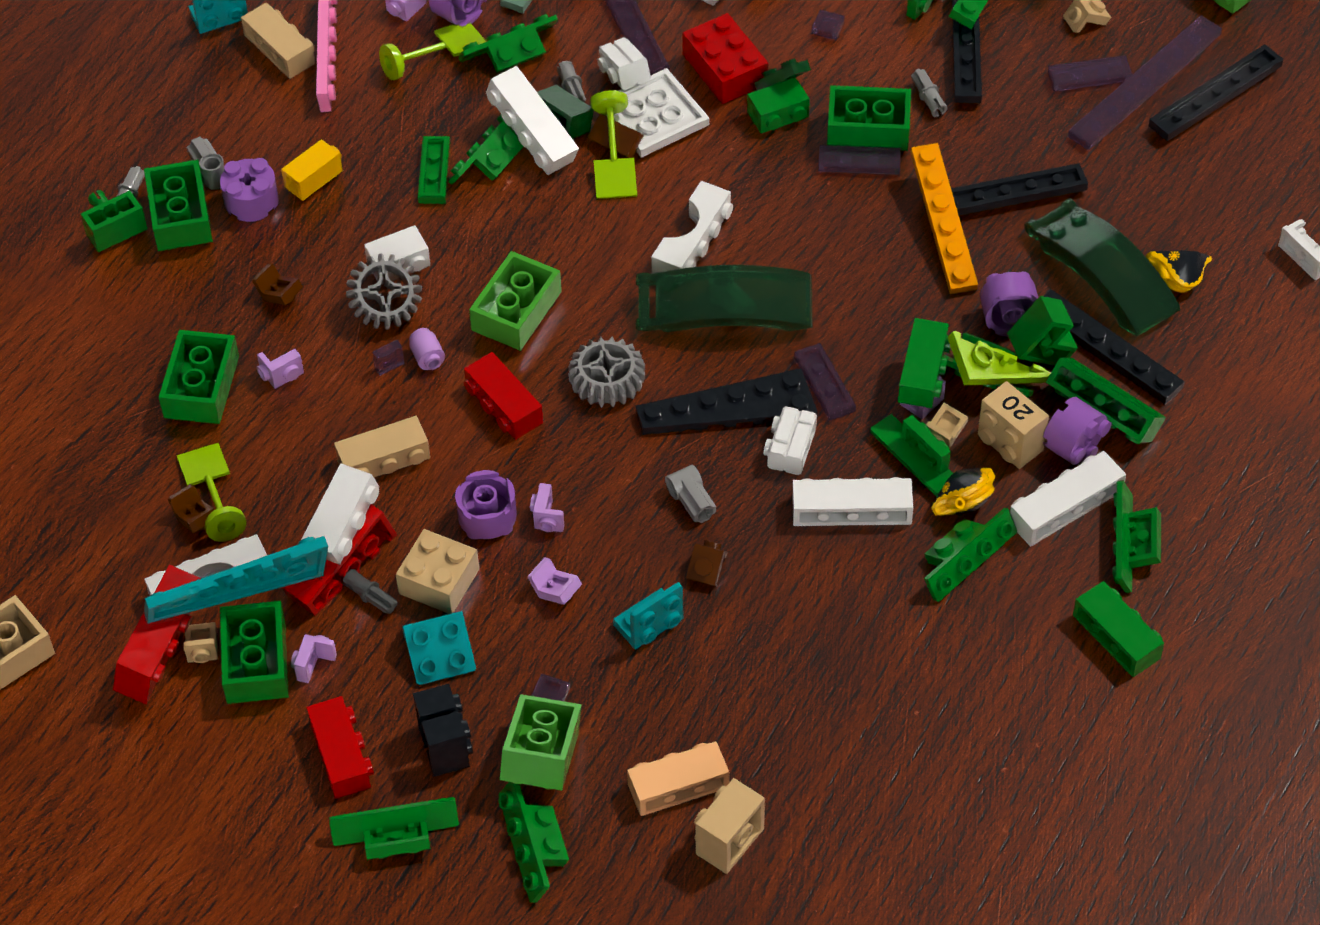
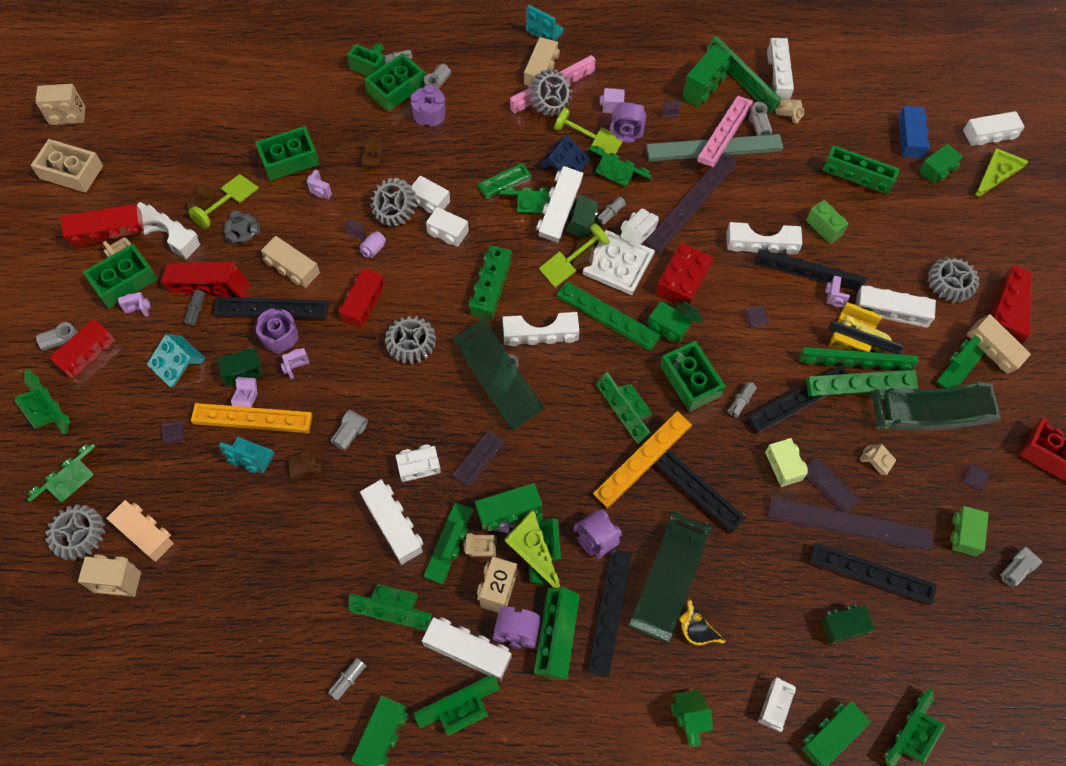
camera: 55 degrees right, 10 degrees up
teal wing [144,536,328,623] -> none
yellow brick [281,139,343,201] -> none
white brick [301,463,379,565] -> none
tan brick [396,529,479,614] -> none
black piece [413,684,473,777] -> none
bright green brick [469,251,562,351] -> none
bright green brick [500,694,582,791] -> none
black wing [636,368,818,435] -> none
tile [818,145,901,175] -> none
yellow hat [931,467,995,516] -> none
green brick [1007,296,1078,366] -> none
none -> light grey piece [36,322,79,351]
none -> light grey gear [45,505,105,561]
none -> light orange plate [191,403,313,433]
none -> black plate [214,297,329,320]
none -> dark green brick [218,347,265,387]
none -> dark grey piece [223,211,260,245]
none -> light grey axle [329,658,366,700]
none -> white brick [426,207,469,247]
none -> green brick [468,246,512,321]
none -> light grey gear [528,69,573,116]
none -> dark blue bracket [539,135,590,172]
none -> green plate [557,281,661,352]
none -> green bracket [596,372,652,444]
none -> green brick [671,689,713,747]
none -> yellowish green brick [765,438,808,487]
none -> dark green brick [820,604,876,645]

